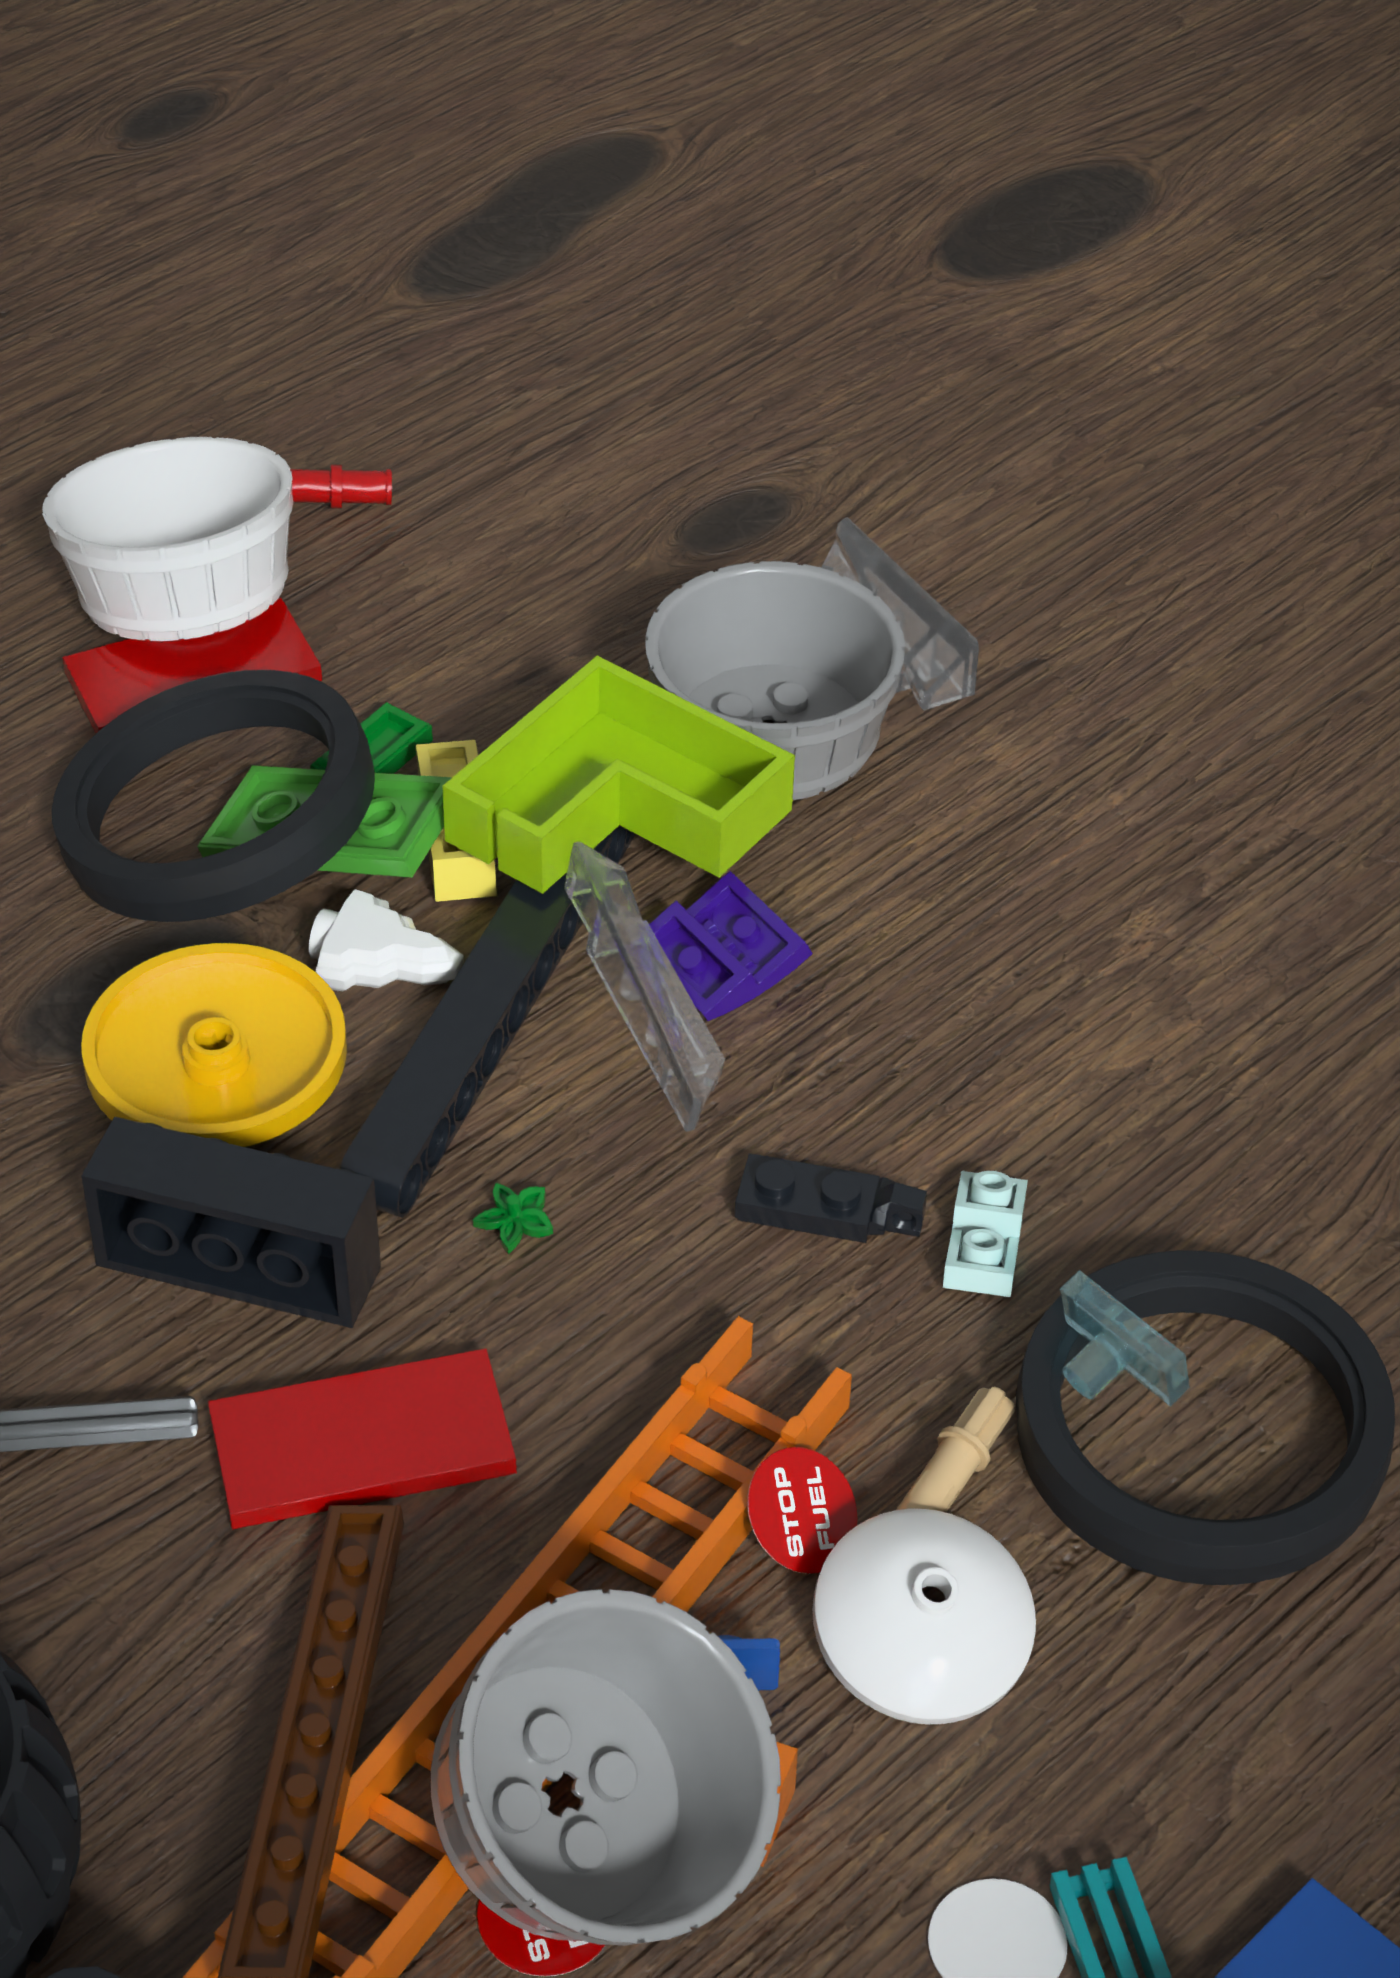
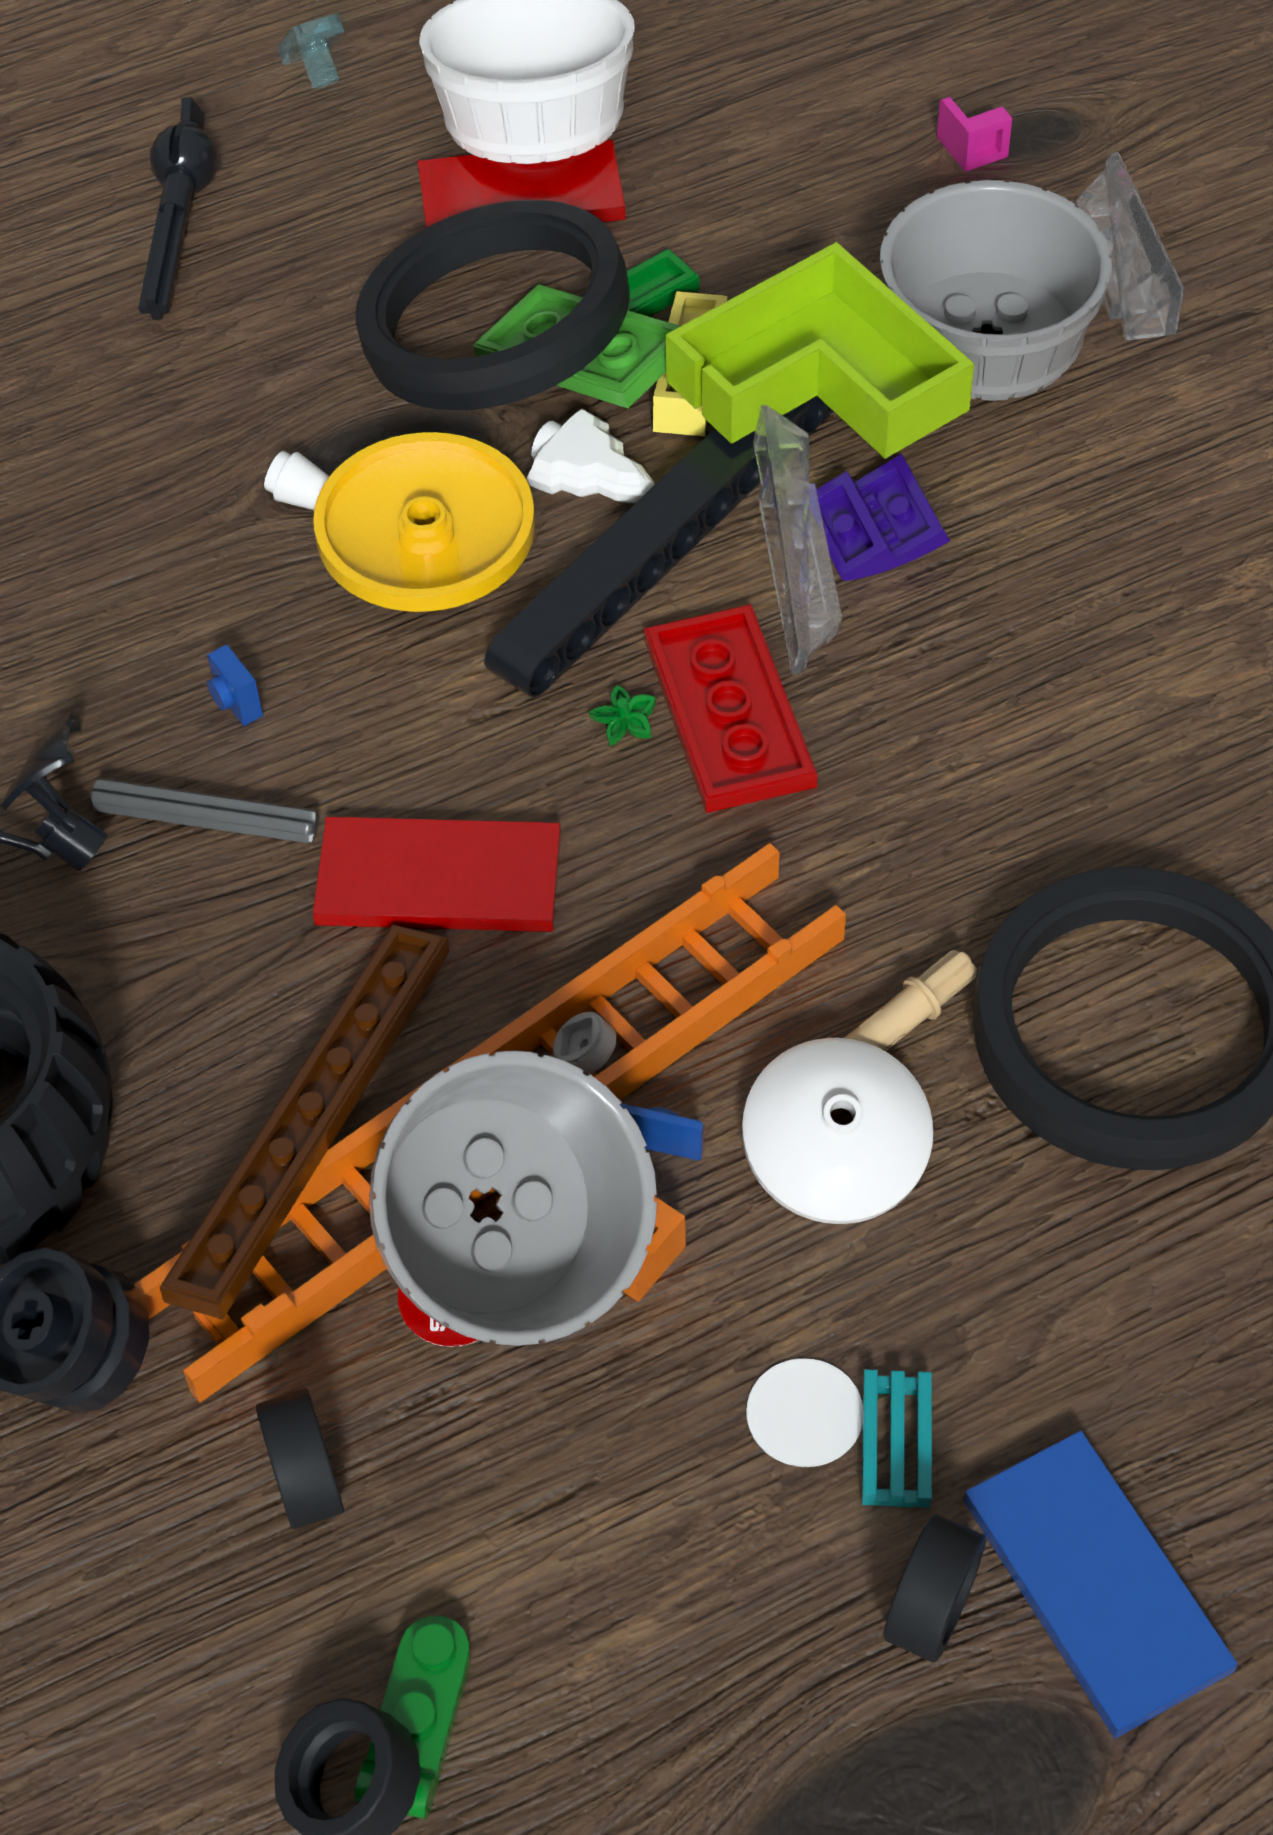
camera: 20 degrees right, 10 degrees up
black brick [81,1116,381,1329] -> none
red pin [290,464,392,508] -> none
black hinge [735,1153,927,1243] -> none
red sticker [748,1447,857,1574] -> none
light aqua slope [943,1171,1028,1297] -> none
clear light blue tile [1060,1270,1190,1407] -> none
none -> blue plate [207,644,263,726]
none -> white cone [264,451,329,510]
none -> light grey tile [553,1012,616,1076]
none -> red tile [644,604,818,813]
none -> dark pink panel [937,97,1012,172]

